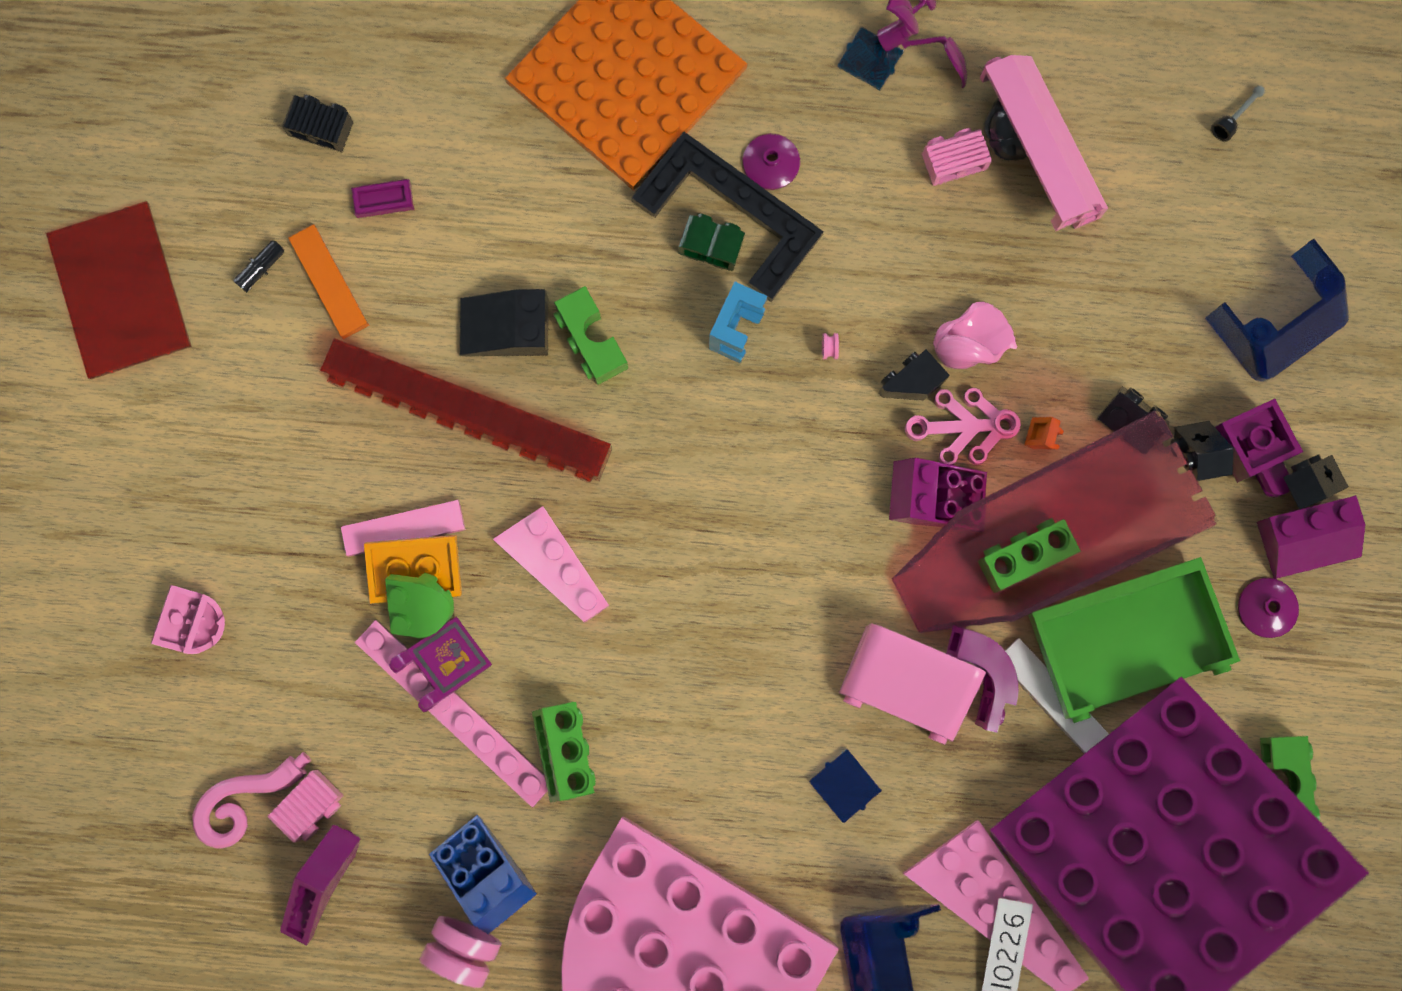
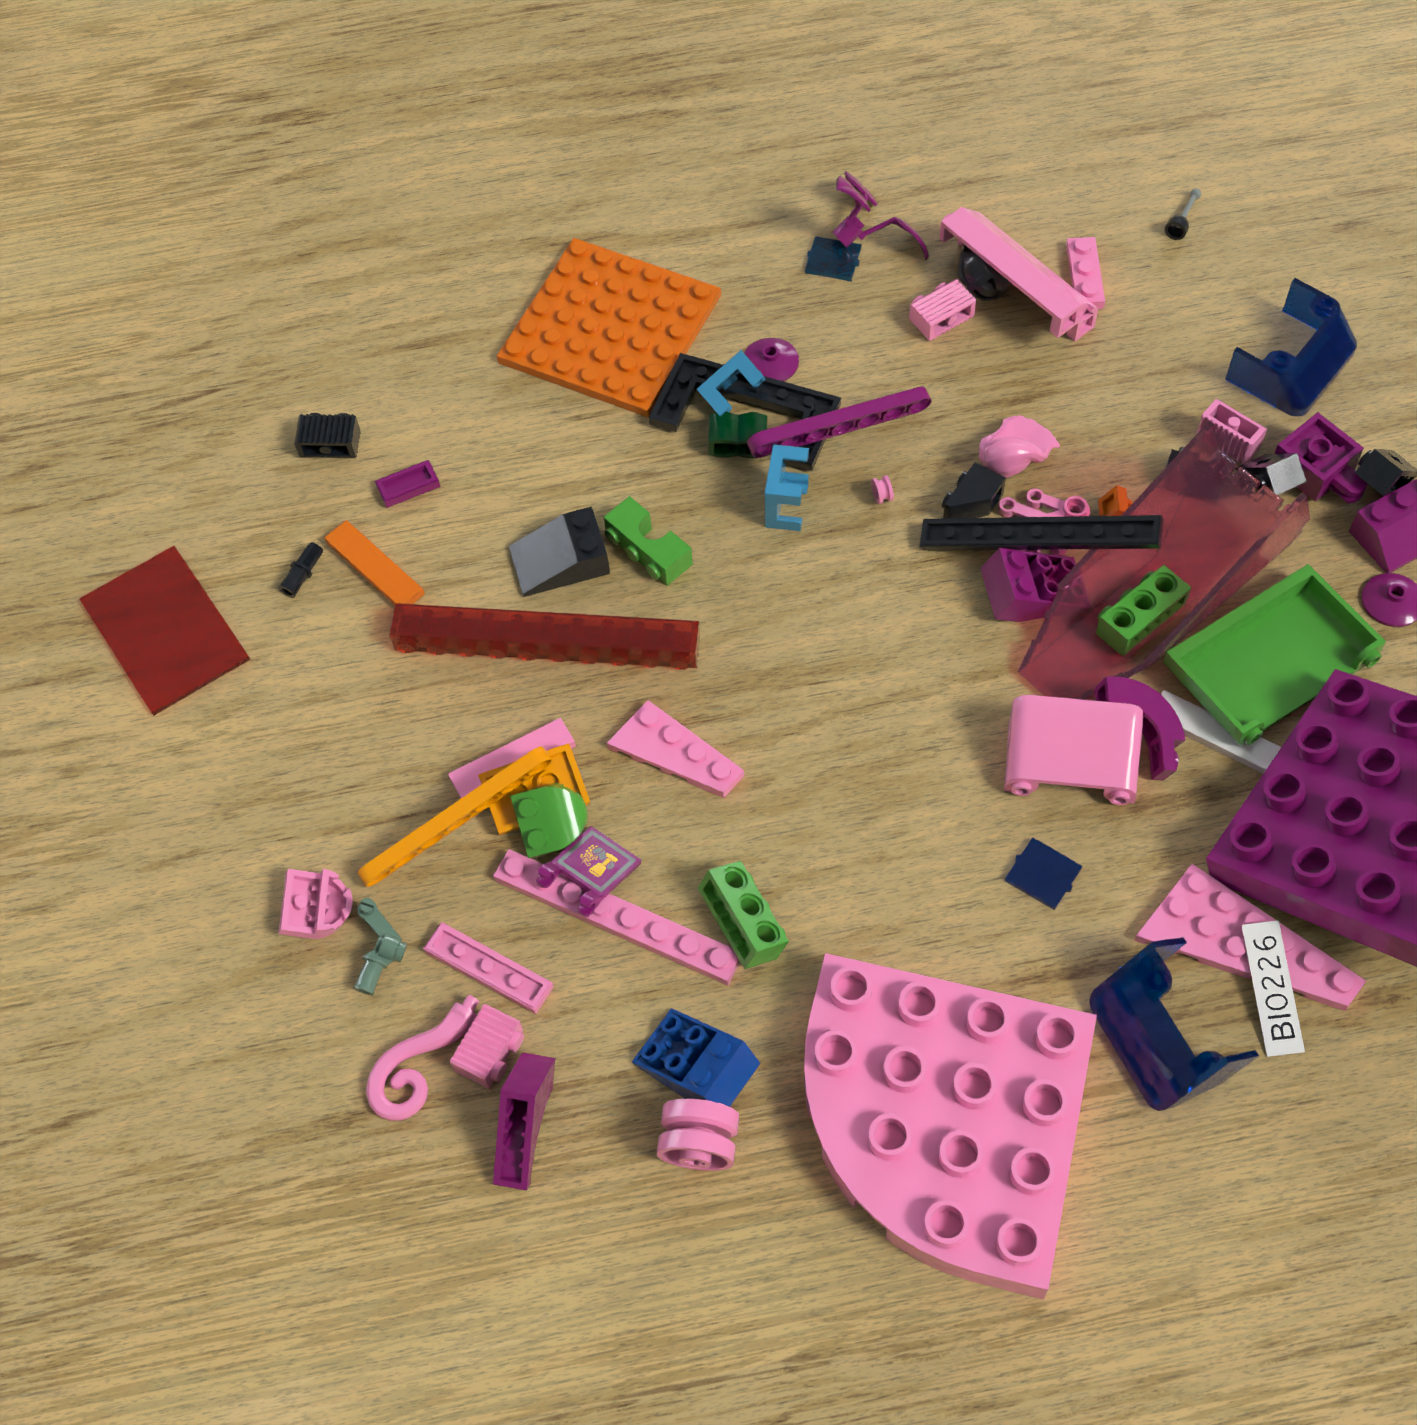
camera: 10 degrees left, 20 degrees down
none -> sand green pin [353,898,407,996]
none -> light orange beam [357,746,552,887]
none -> bright pink tile [423,922,554,1014]
none -> dark azure panel [697,350,766,416]
none -> magenta beam [747,386,932,458]
none -> black tile [919,515,1164,551]
none -> bright pink plate [1066,237,1105,309]
none -> bright pink brick [1196,399,1267,465]

